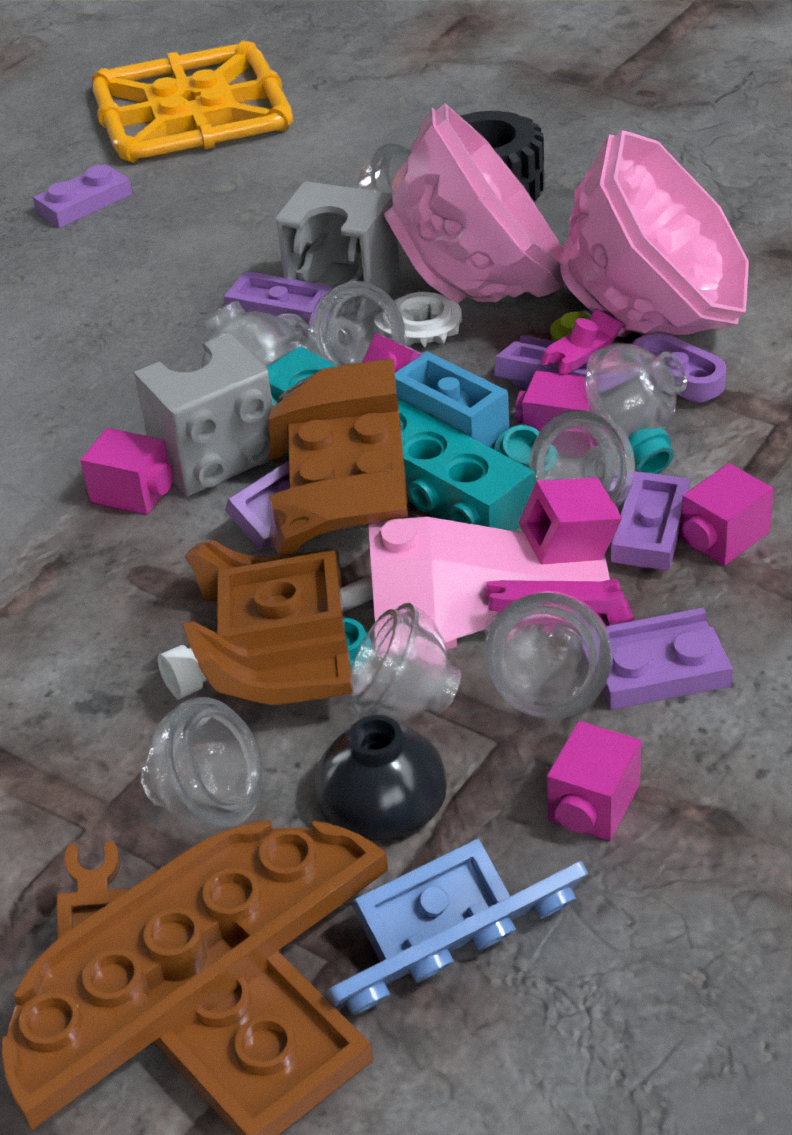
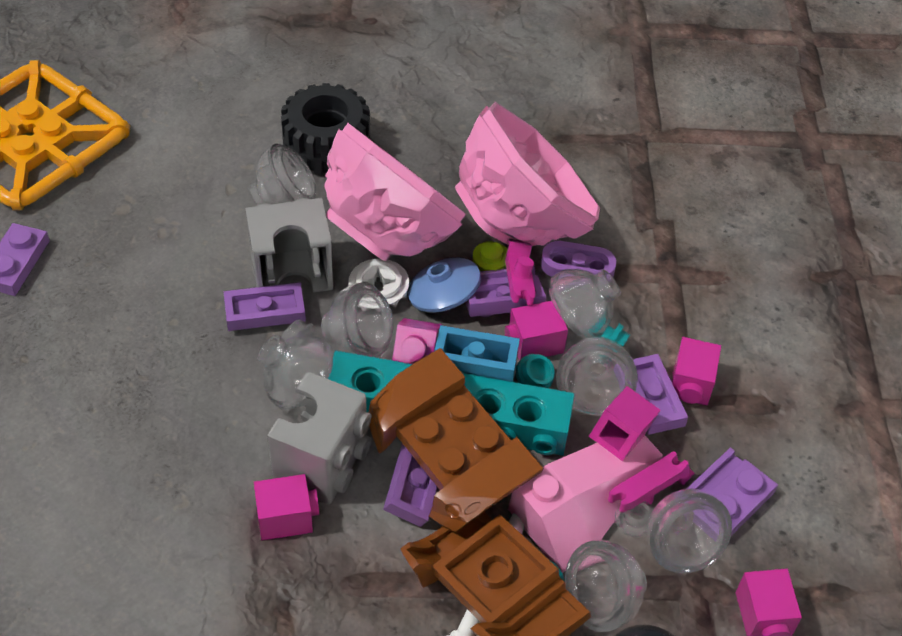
camera: 40 degrees left, 10 degrees up
none -> medium blue dish [408,258,481,313]

